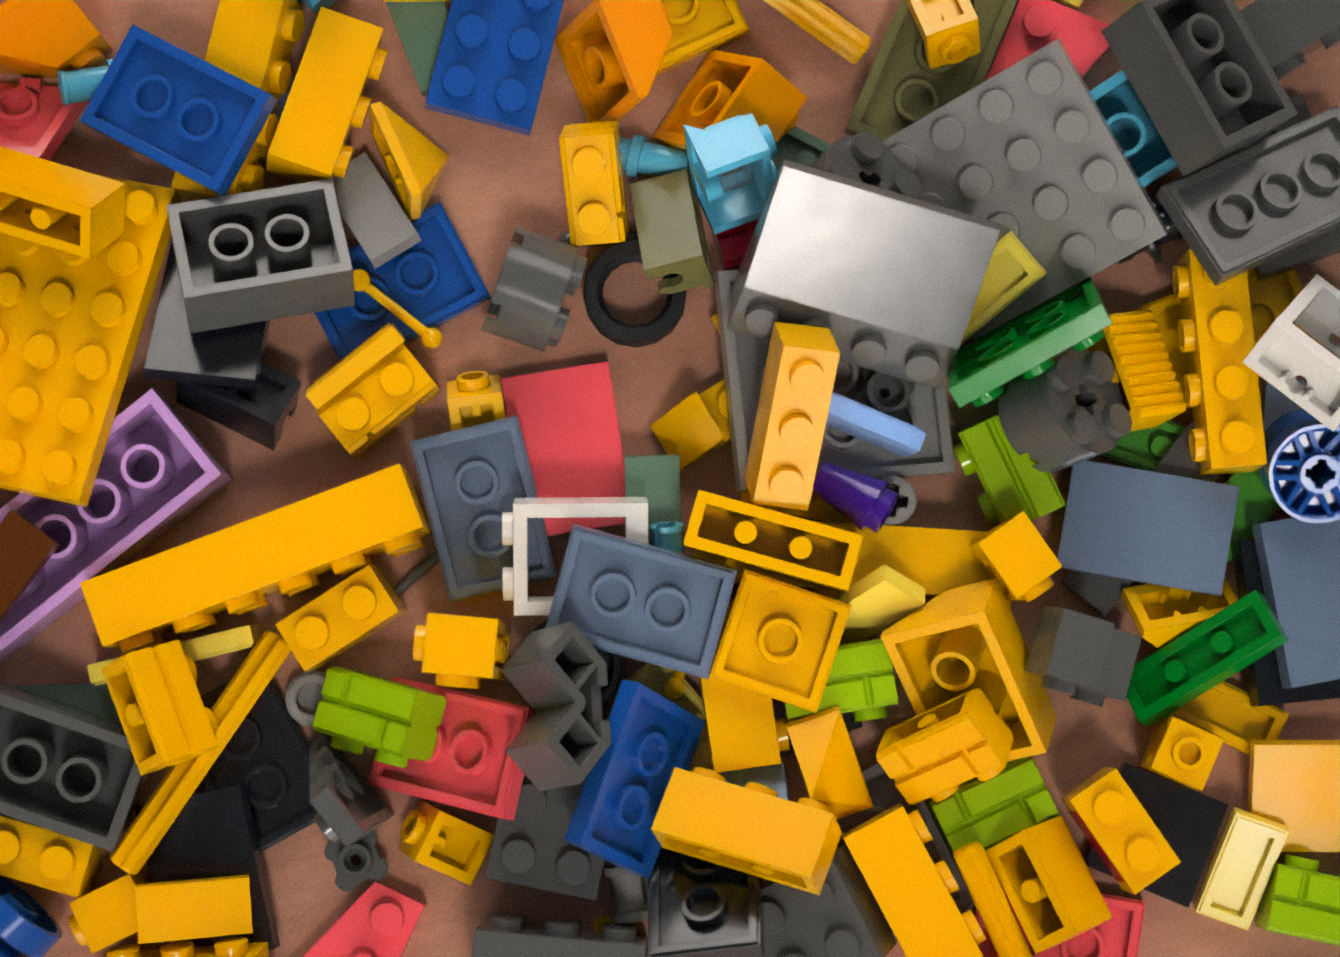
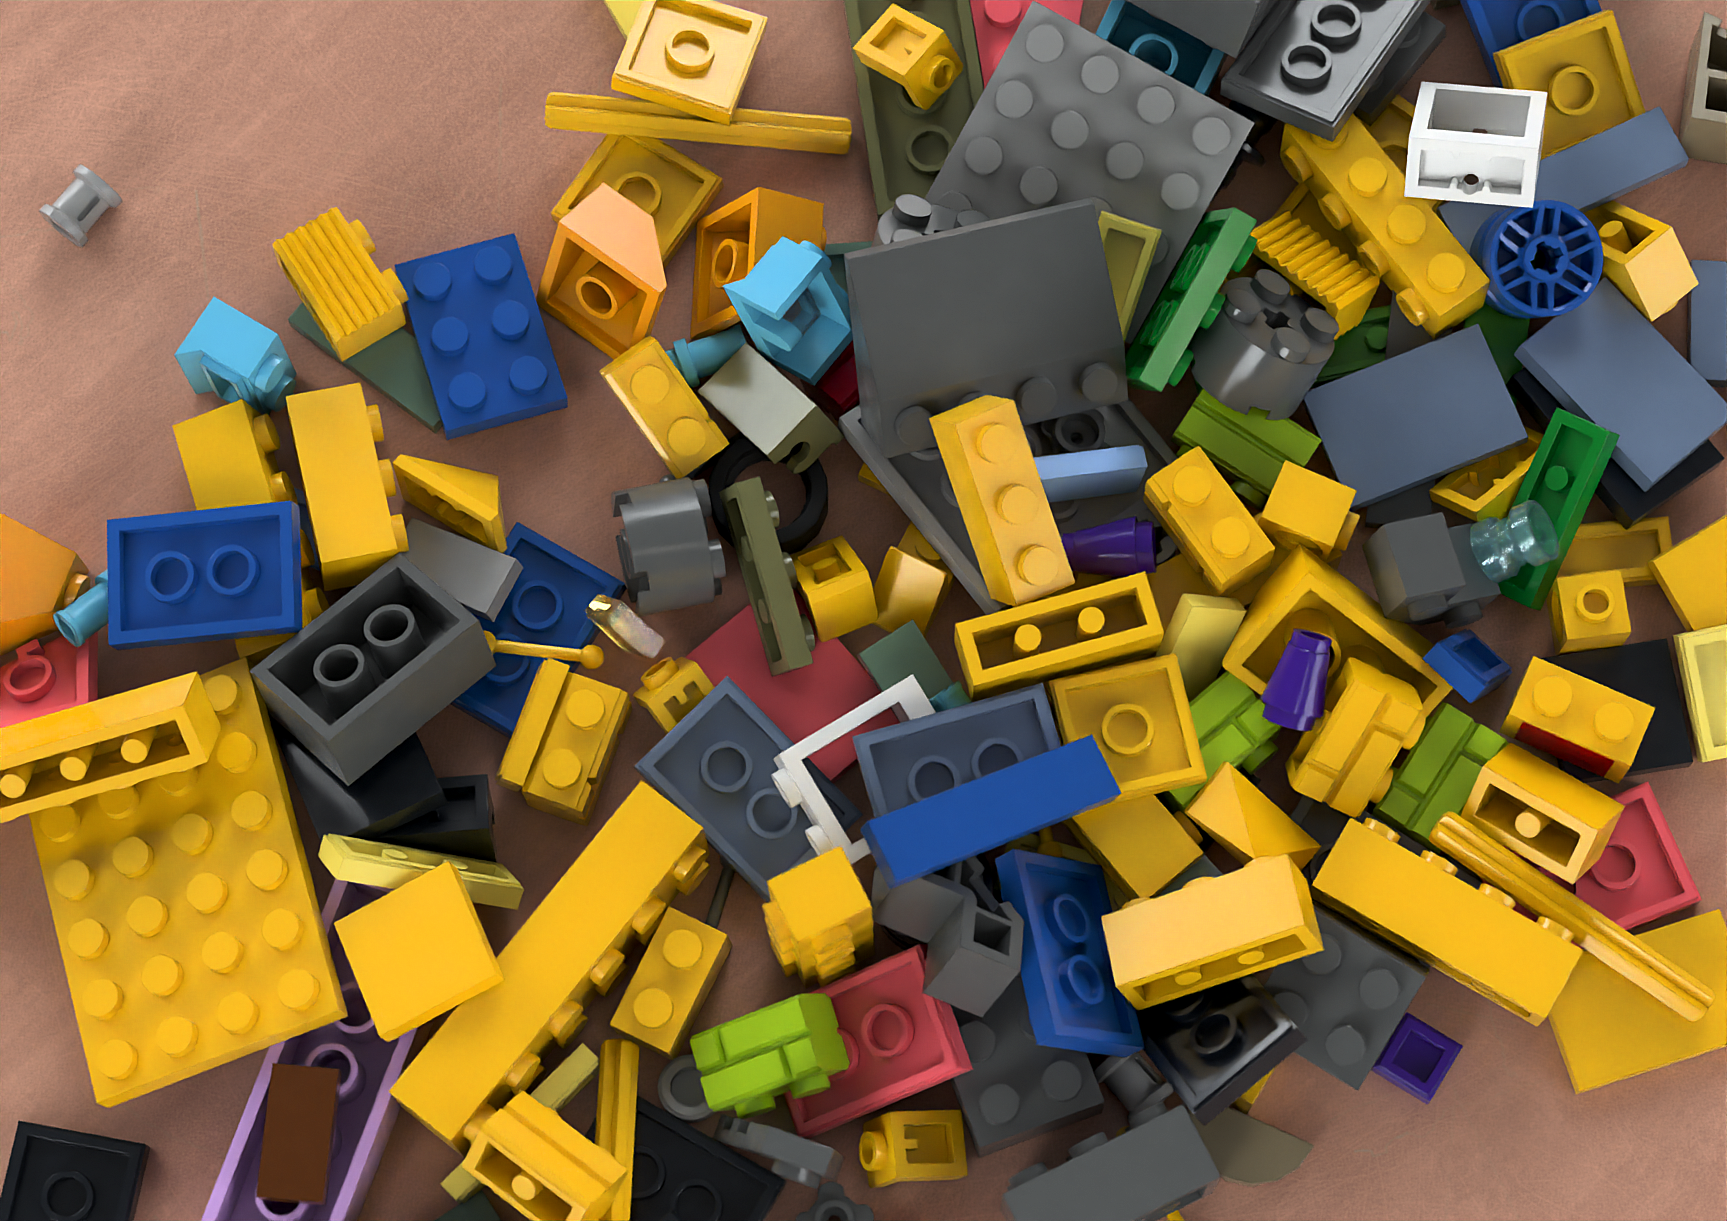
camera: 25 degrees left, 10 degrees down
none -> light yellow tile [318,833,524,910]
none -> yellow tile [334,861,504,1042]
none -> clear yellow tile [584,594,666,659]
none -> olive plate [719,476,815,677]
none -> yellow slope [790,535,879,642]
none -> blue tile [860,735,1121,889]
none -> yellow brick [1143,446,1275,597]
none -> dark purple cone [1260,629,1332,731]
none -> blue tile [1422,629,1513,704]
none -> clear light blue wheel [1470,500,1559,583]

